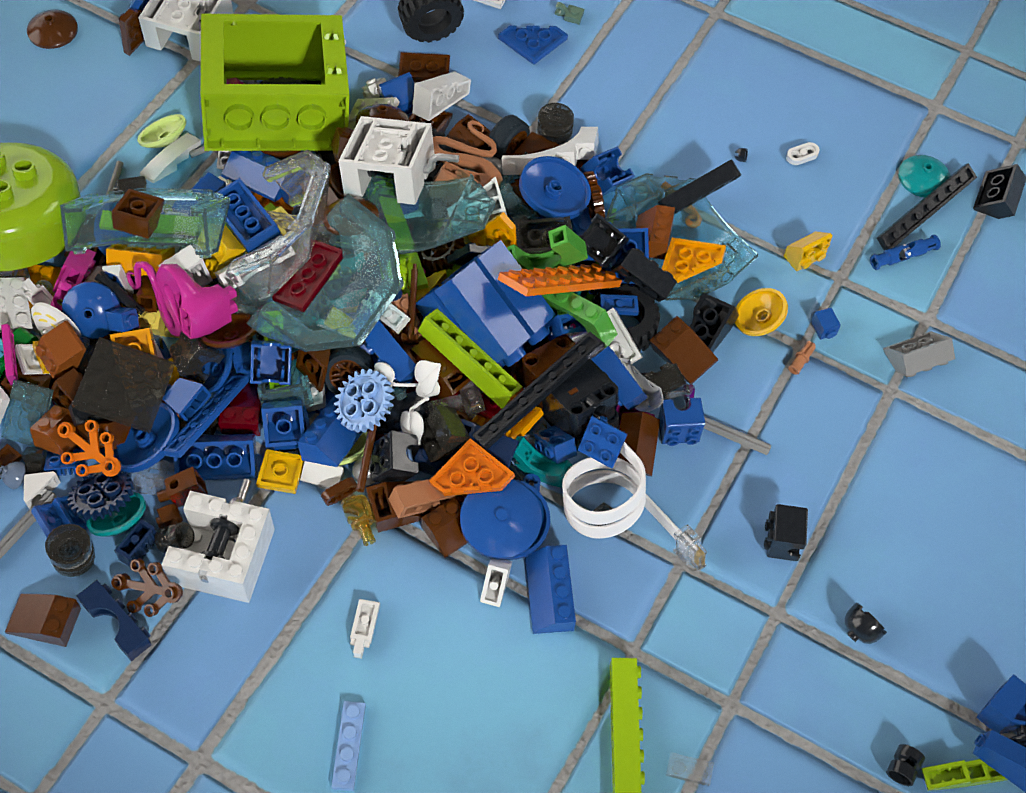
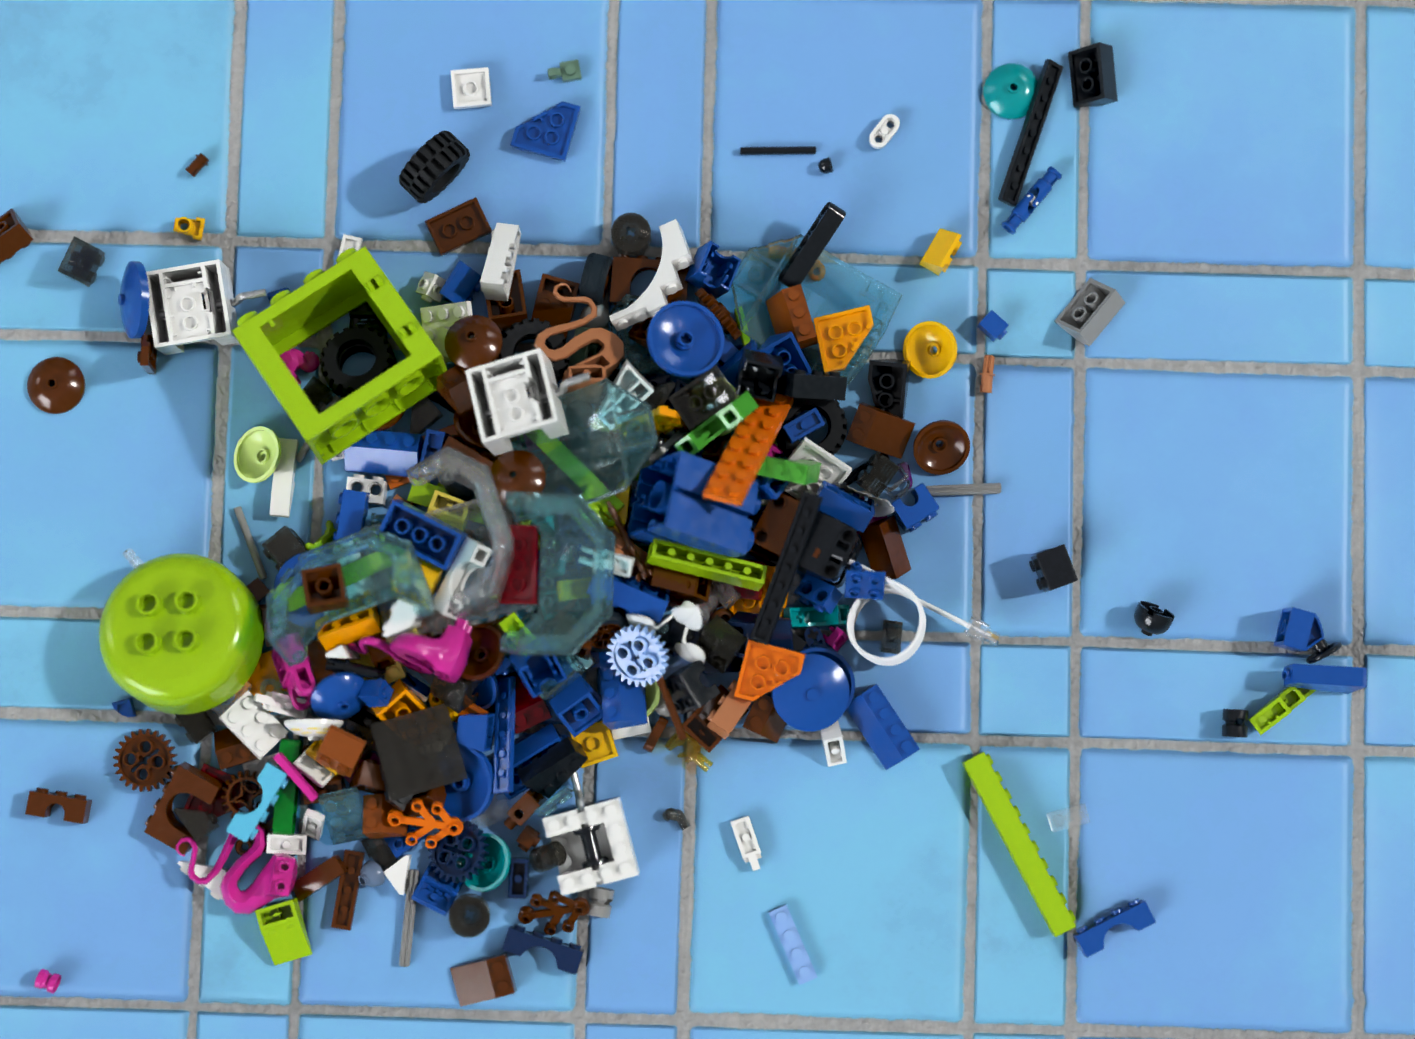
camera: 25 degrees left, 25 degrees up
none -> black wedge [516,737,588,799]
none -> clear light blue plate [535,784,574,817]
none -> light grey wheel [587,886,615,918]
none -> clear smoke arm [662,808,690,830]
none -> black bar [740,146,816,155]
none -> dark pink tile [823,626,849,652]
none -> reddish brown dish [913,420,970,475]

